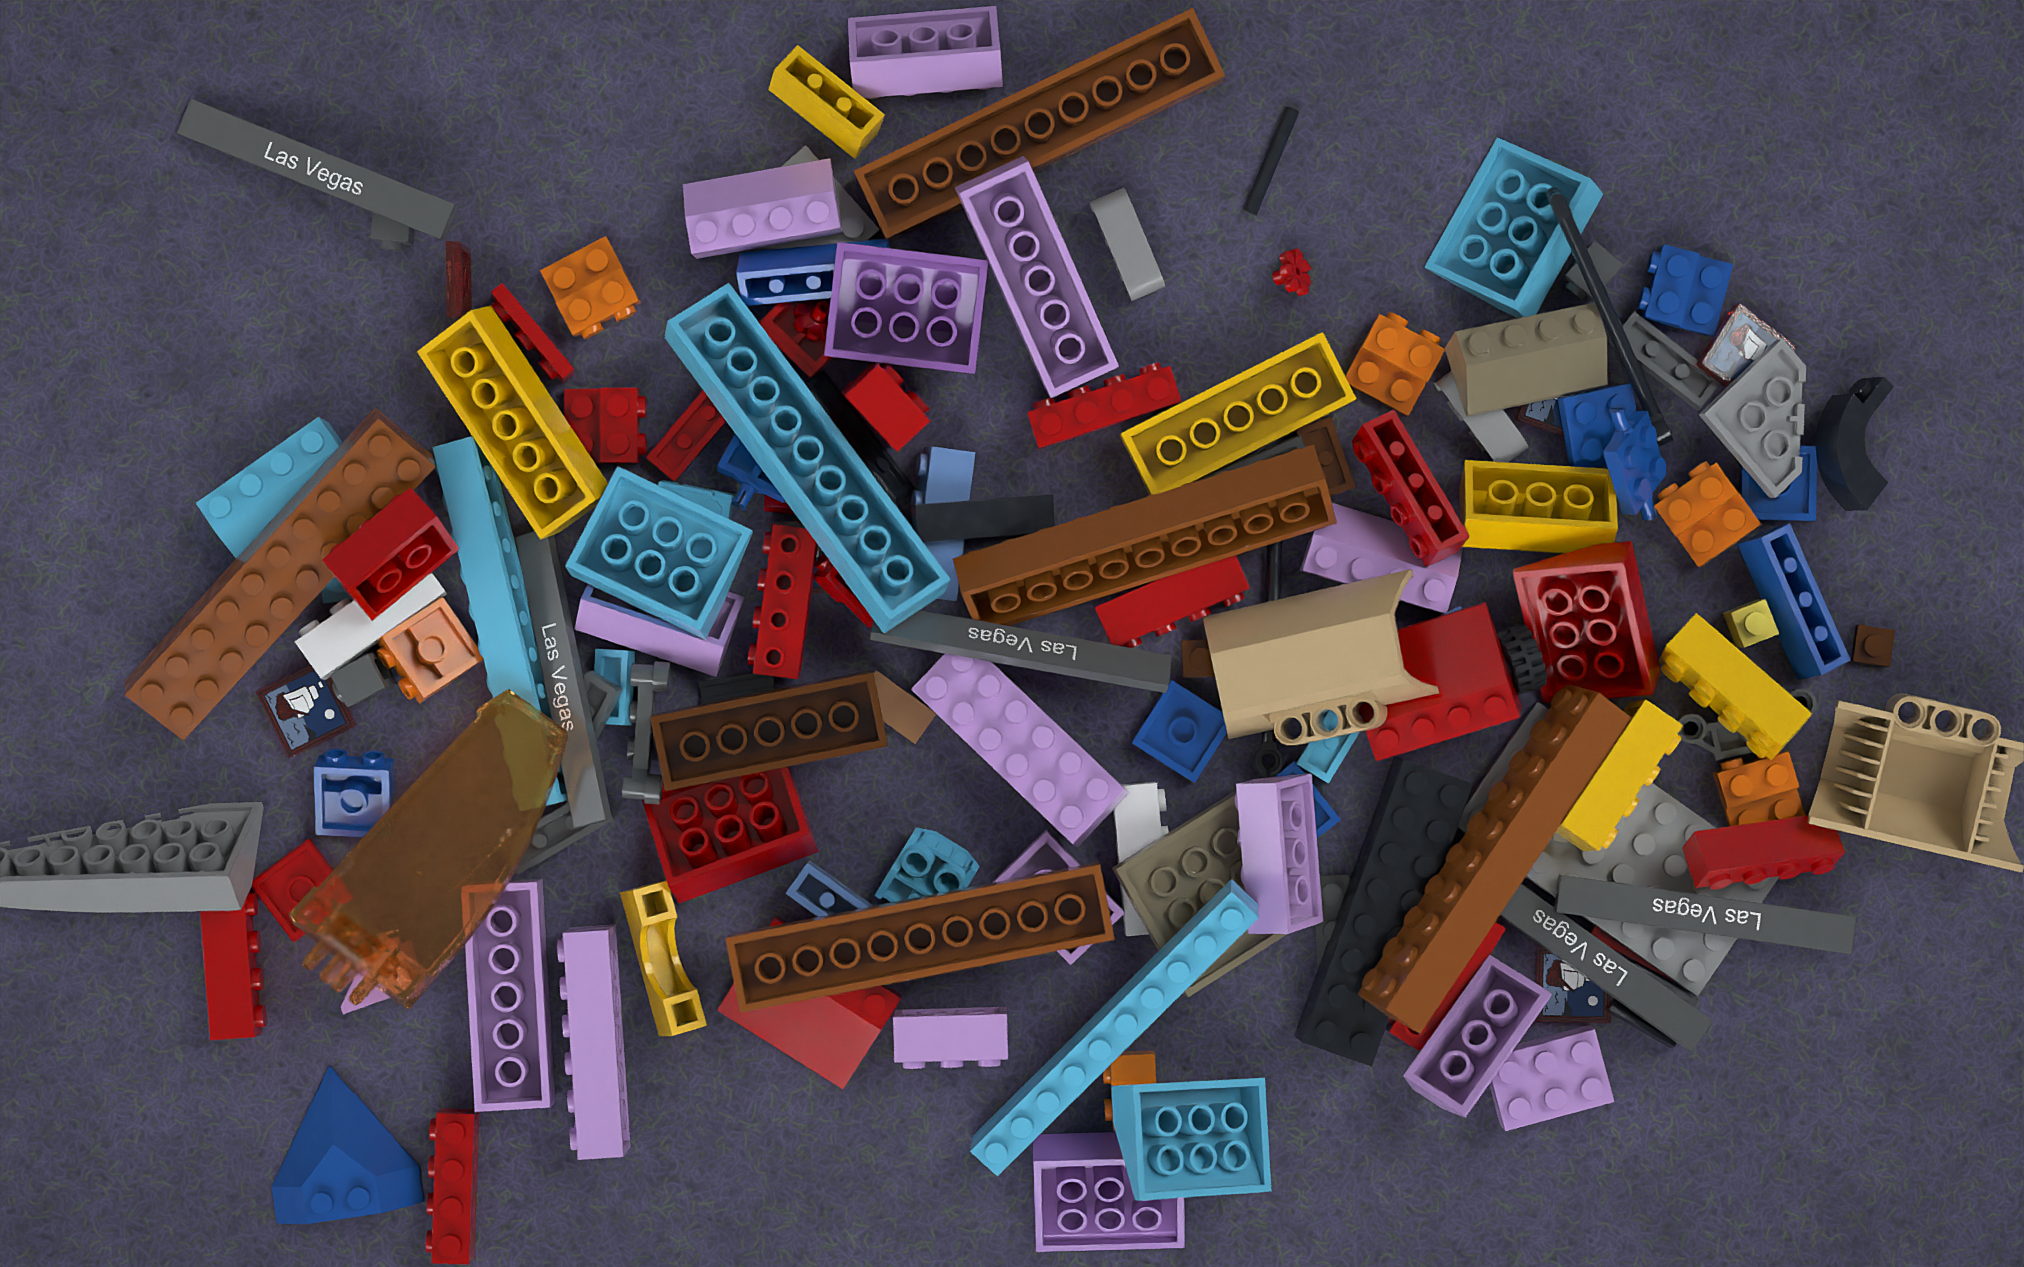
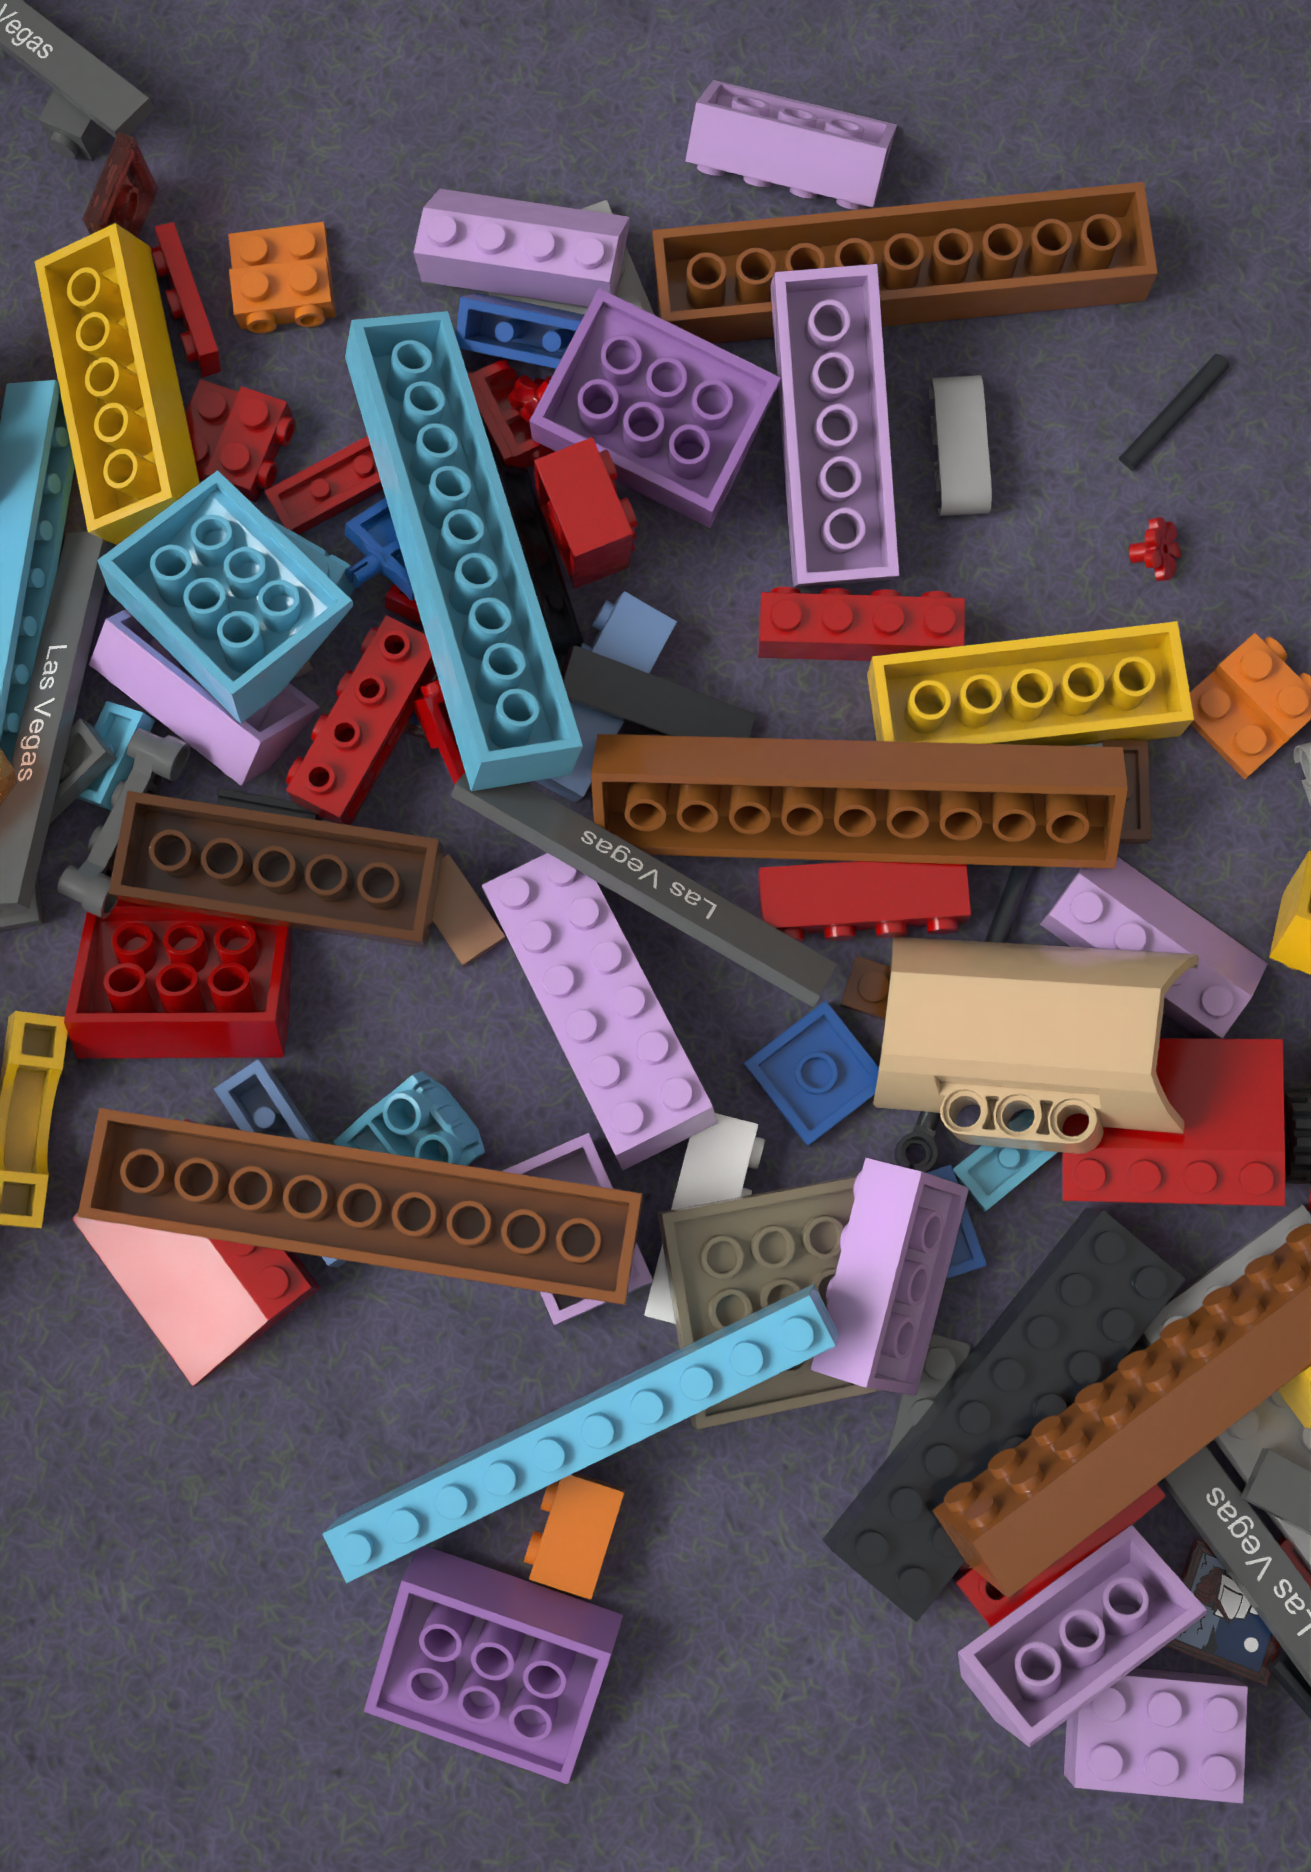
camera: 25 degrees right, 10 degrees down
yellow brick [768,45,885,159] -> none
lavender brick [893,1007,1008,1069] -> none
medium azure slope [1111,1078,1272,1201] -> none
red brick [1351,410,1470,567] -> none

